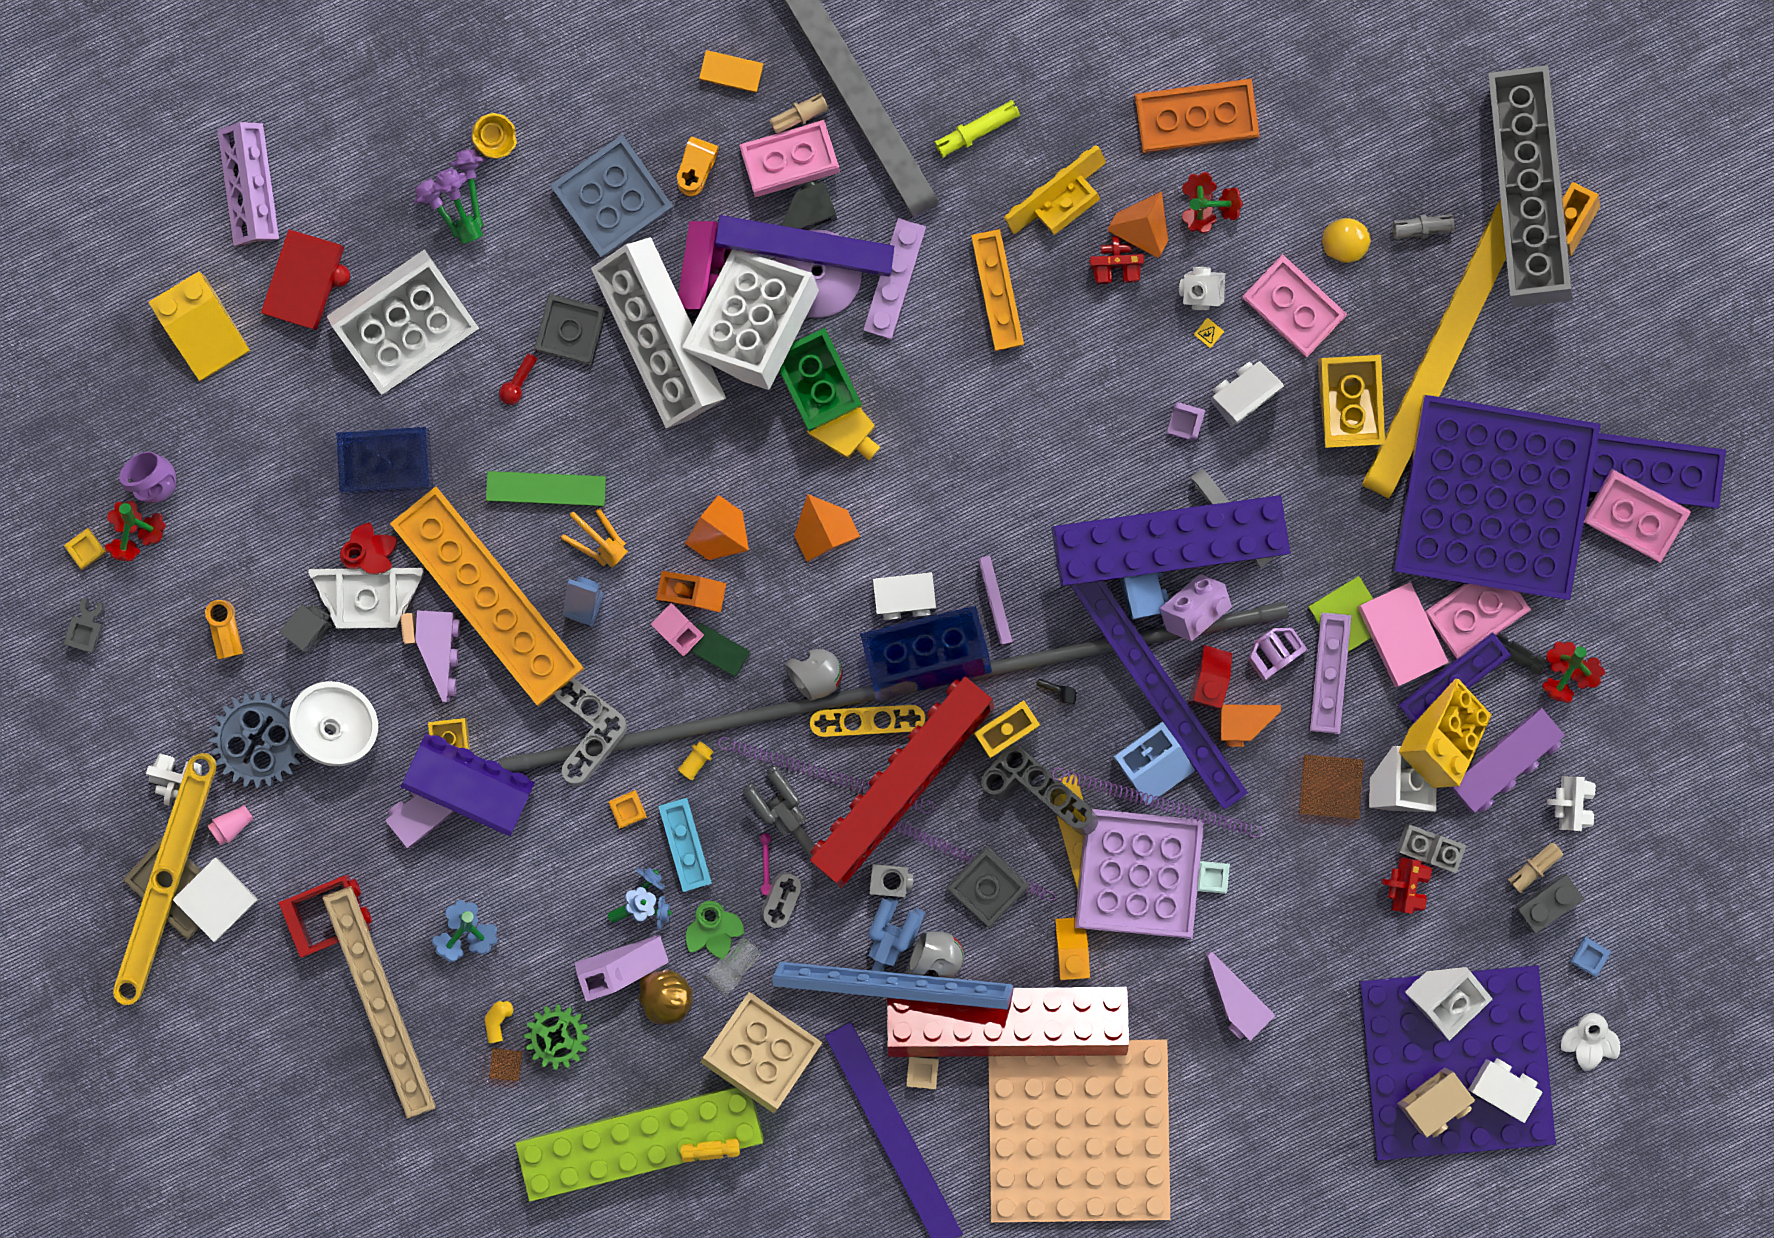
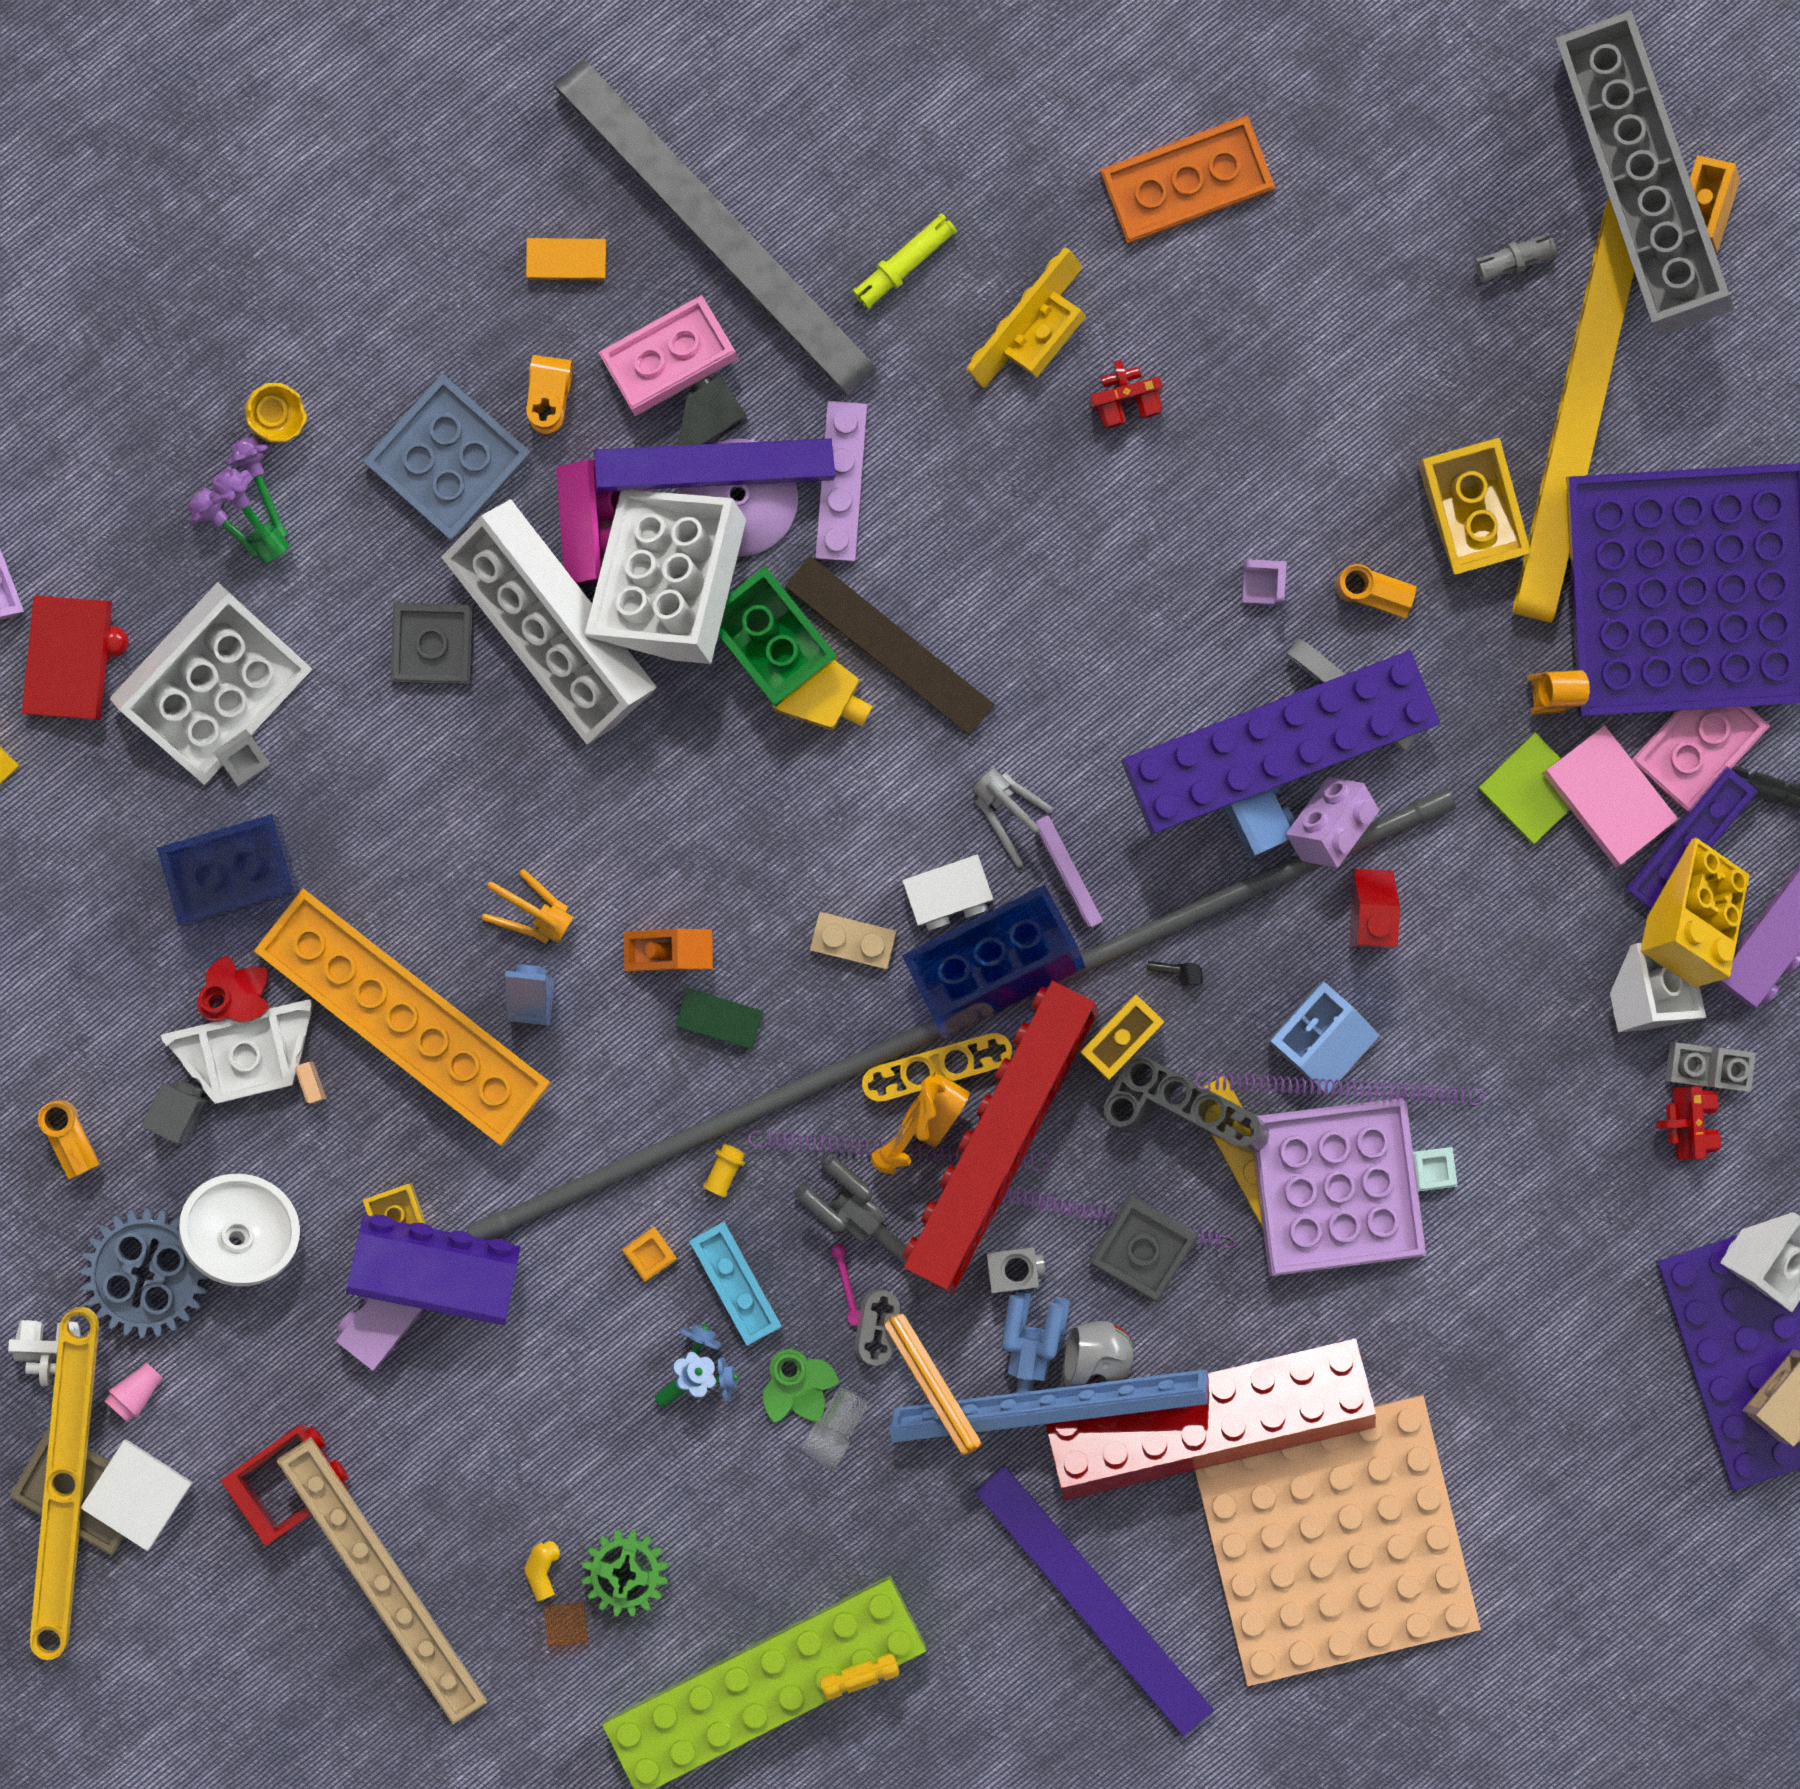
camera: 10 degrees left, 0 degrees up
lavender slope [415,610,461,703] -> none
medium blue plant [432,900,498,962] -> none
bright green tile [486,471,606,507] -> none
red bar [499,353,538,405] -> none
light grey beam [554,678,627,787] -> none
lavender slope [575,935,669,1002] -> none
pearl gold hair [638,970,693,1025] -> none
bright pink brick [651,603,704,656] -> none
orange slope [685,495,749,560] -> none
tan plate [700,992,823,1113] -> none
tan axle [770,93,829,133] -> none
light grey helmet [784,649,843,701] -> none
orange slope [794,494,860,562] -> none
tan plate [906,1057,939,1089] -> none
light orange plate [971,229,1024,352] -> none
dark purple plate [1055,563,1248,810] -> none
light orange slope [1055,918,1090,980] -> none
orange slope [1107,191,1169,258] -> none
white brick [1179,267,1225,310] -> none
red plant [1182,172,1243,233] -> none
yellow sticker [1194,318,1224,348] -> none
lavender slope [1205,951,1276,1041] -> none
white slope [1210,361,1284,428] -> none
orange slope [1219,705,1281,747] -> none
bright pink tile [1242,254,1347,358] -> none
lavender piece [1248,628,1308,681] -> none
clear orange tile [1299,754,1364,819] -> none
lavender tile [1310,612,1352,734] -> none
yellow hair [1322,218,1371,263] -> none
none -> light grey plate [213,729,270,787]
none -> dark brown tile [785,555,995,736]
none -> tan plate [810,912,897,970]
none -> light orange piece [870,1072,970,1174]
none -> light orange axle [884,1313,981,1456]
none -> light grey plant [972,768,1053,868]
none -> light orange piece [1334,564,1417,619]
none -> light orange piece [1527,670,1590,715]

